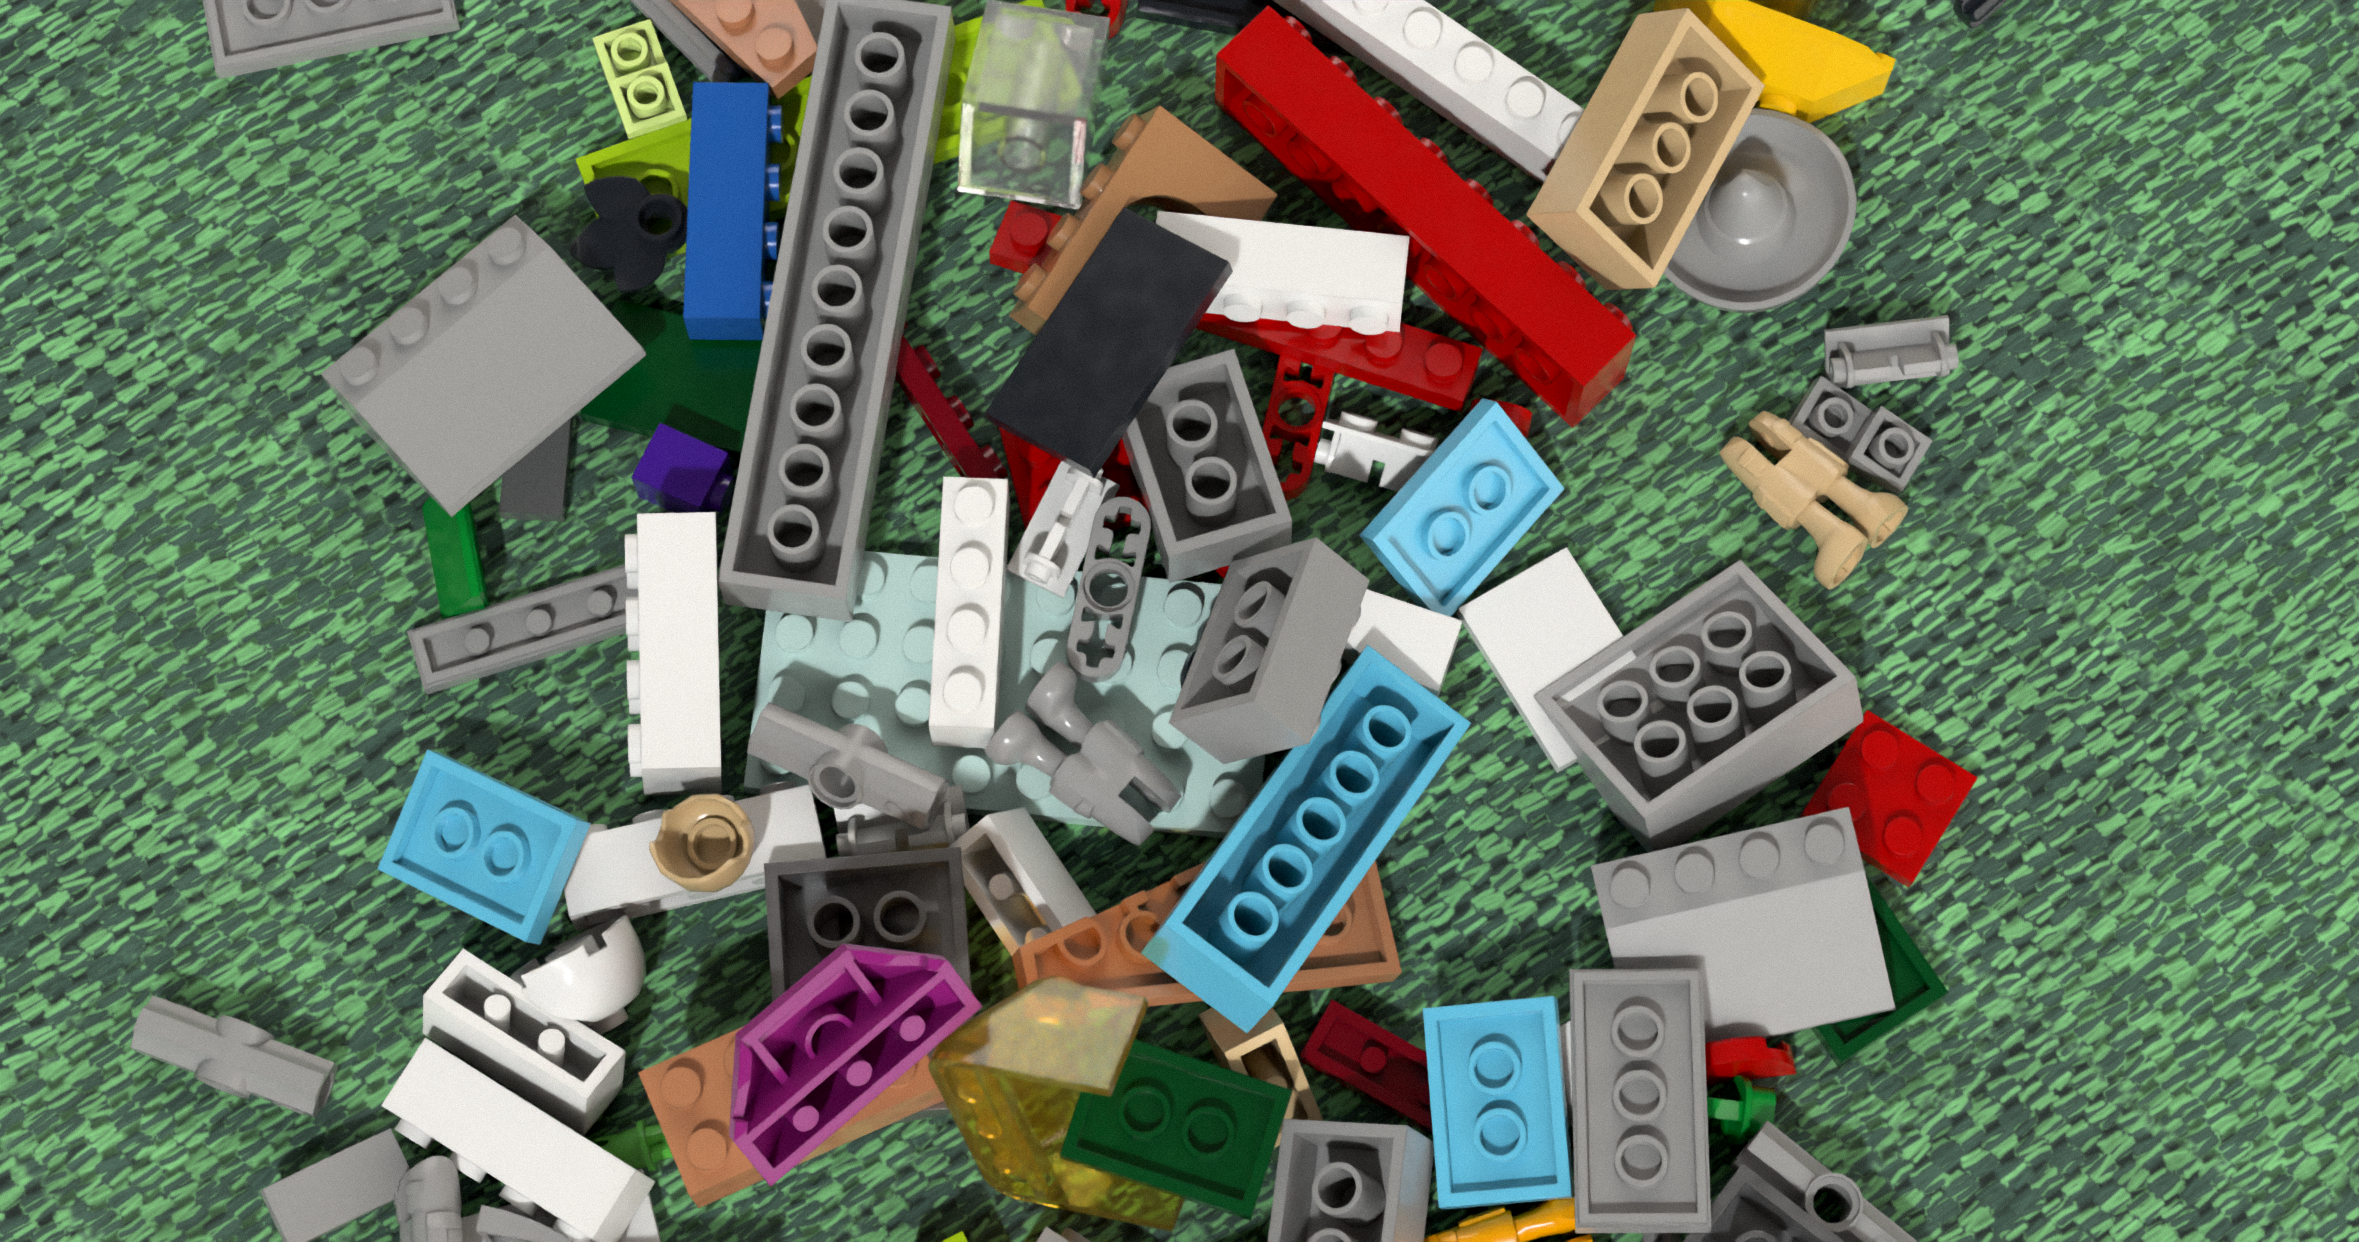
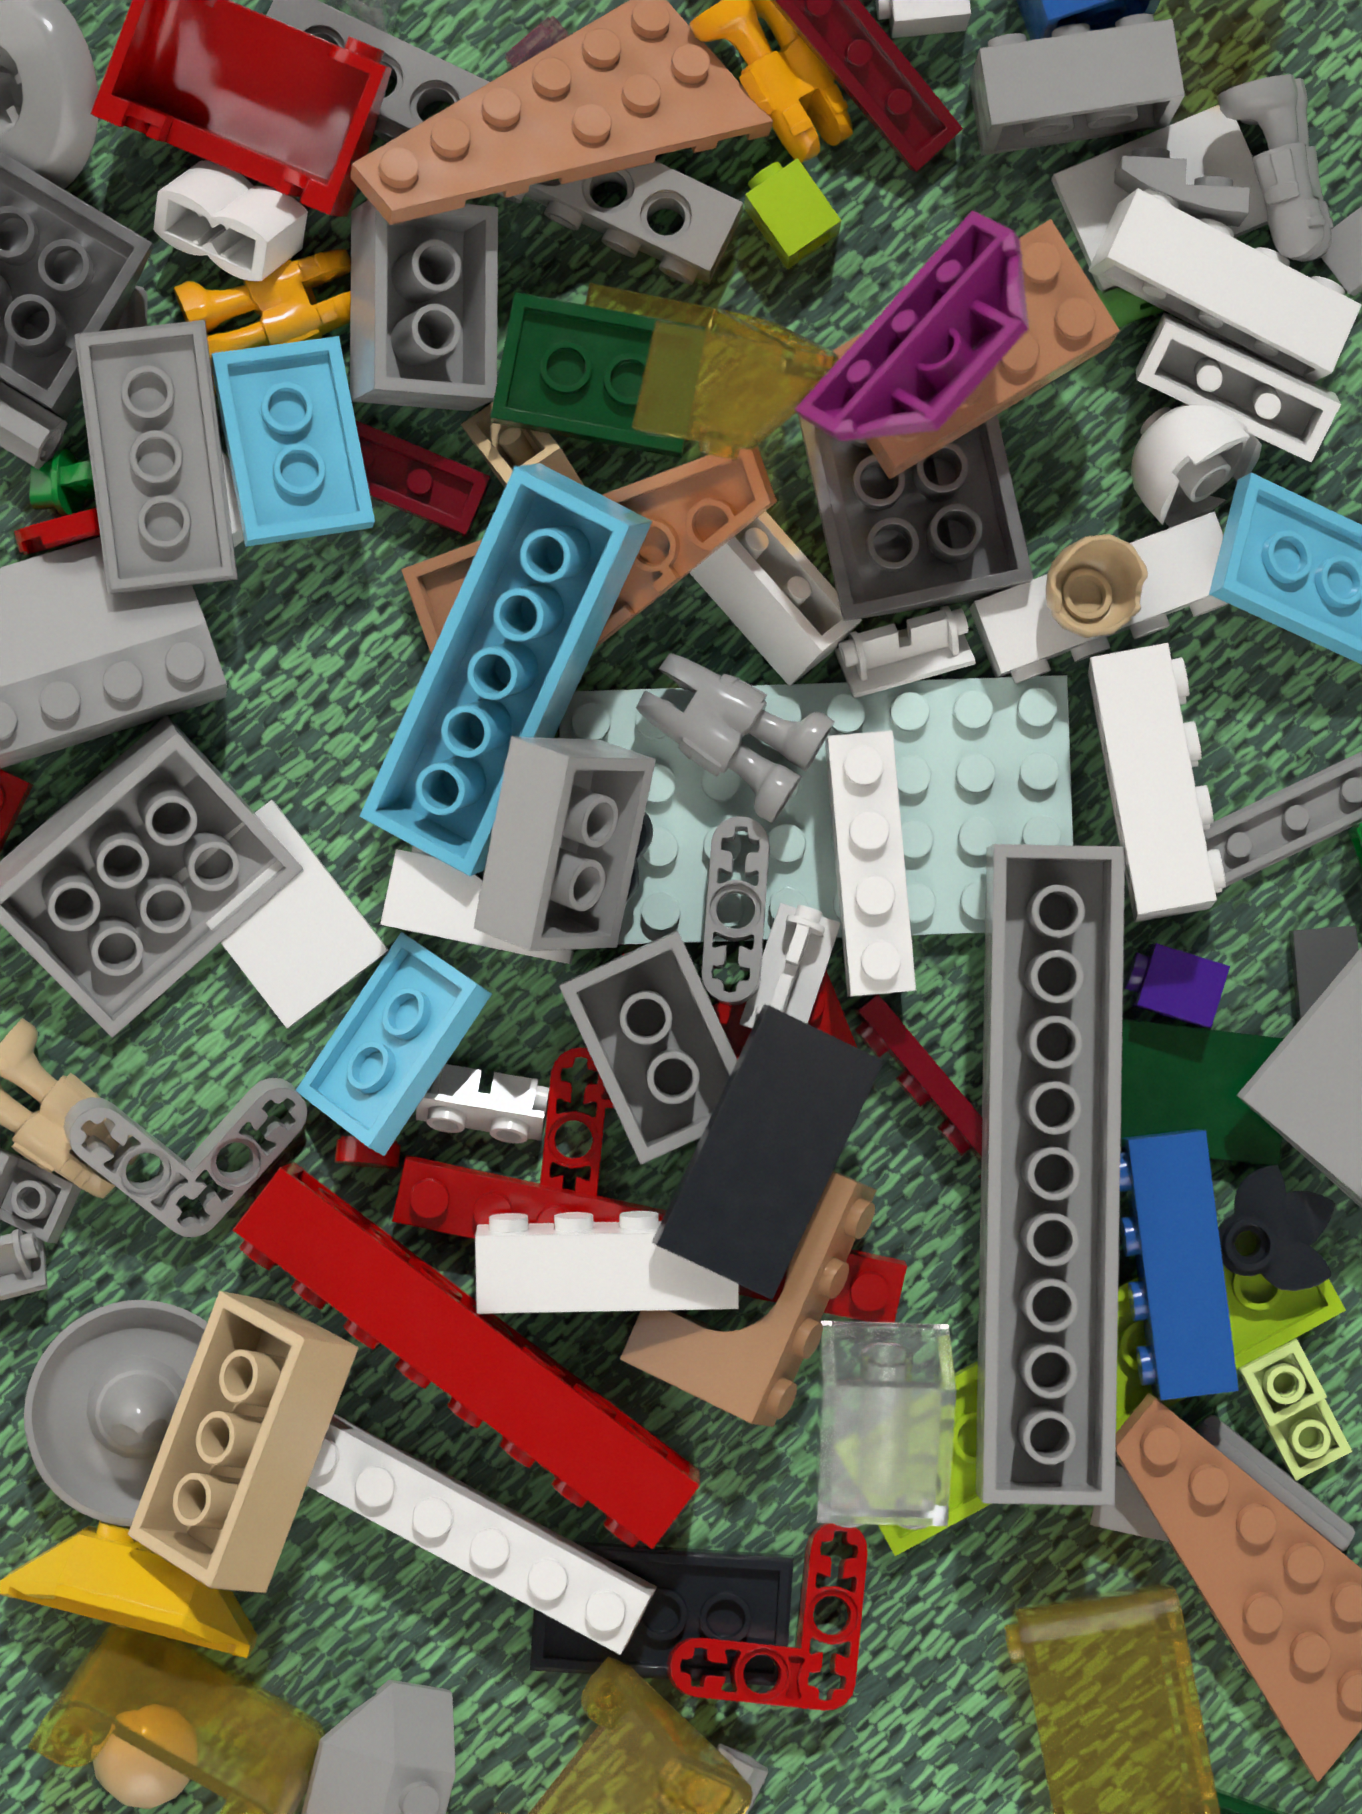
camera: 175 degrees right, 15 degrees up
light grey piece [747,702,949,831] -> none
none -> light grey beam [64,1078,307,1237]

